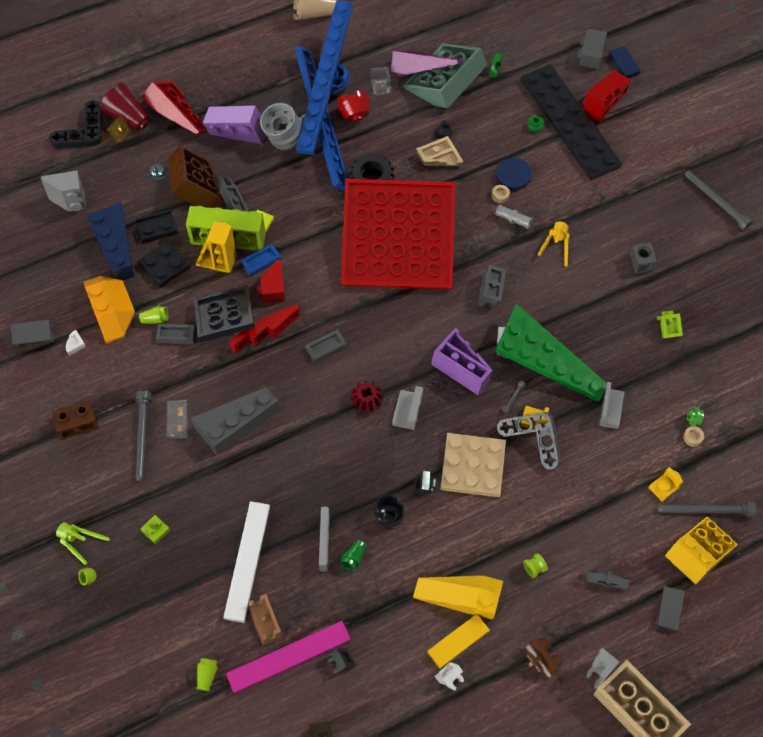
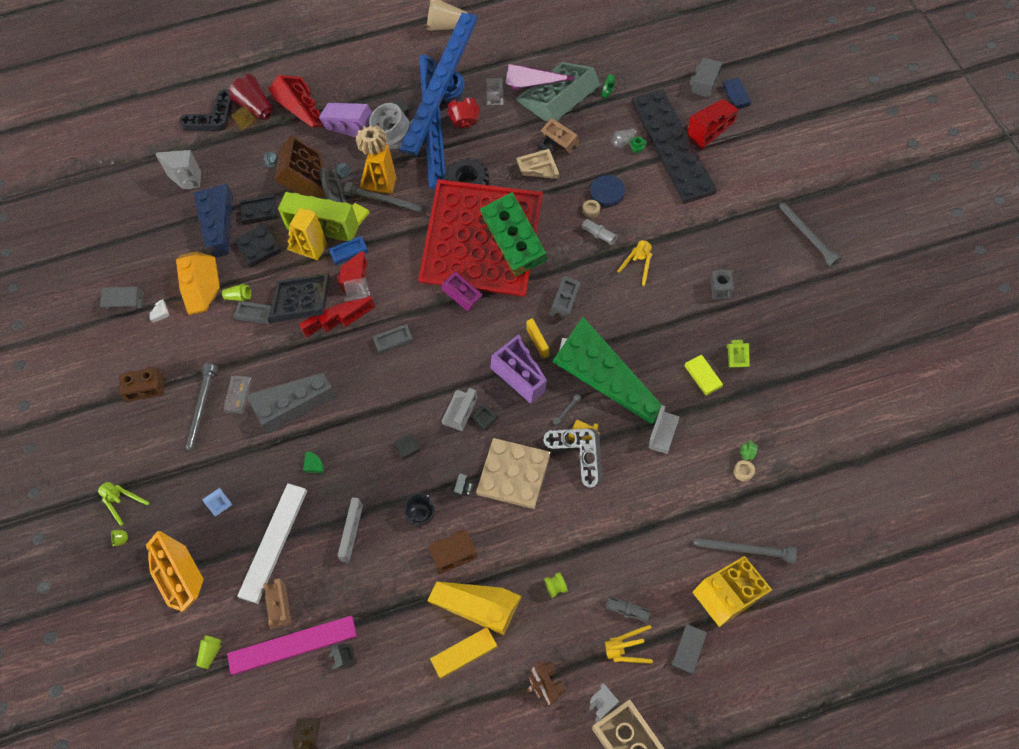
camera: 15 degrees right, 0 degrees up
lime tile [141,515,170,545] -> none
green cone [340,540,366,571] -> none
dark red gear [350,380,383,413] -> none
white tile [435,662,464,690] -> none
yellow bracket [649,467,683,502] -> none
none -> light orange wedge [146,531,204,612]
none -> light blue tile [202,488,232,516]
none -> green tile [303,452,324,473]
none -> clear light blue hinge [335,163,351,178]
none -> dark grey piece [344,182,424,212]
none -> clear panel [344,277,370,302]
none -> tan gear [356,124,387,155]
none -> light orange wedge [360,144,396,194]
none -> pearl dark grey tile [394,433,421,460]
none -> reddish brown brick [428,530,478,574]
none -> magenta slope [441,272,482,312]
none -> pearl dark grey tile [471,404,499,431]
none -> green brick [480,192,548,277]
none -> yellow tile [526,318,549,359]
none -> medium nougat hinge [541,118,580,153]
none -> yellow plant [605,625,653,664]
none -> clear cone [611,128,637,148]
none -> neon yellow tile [685,355,723,396]

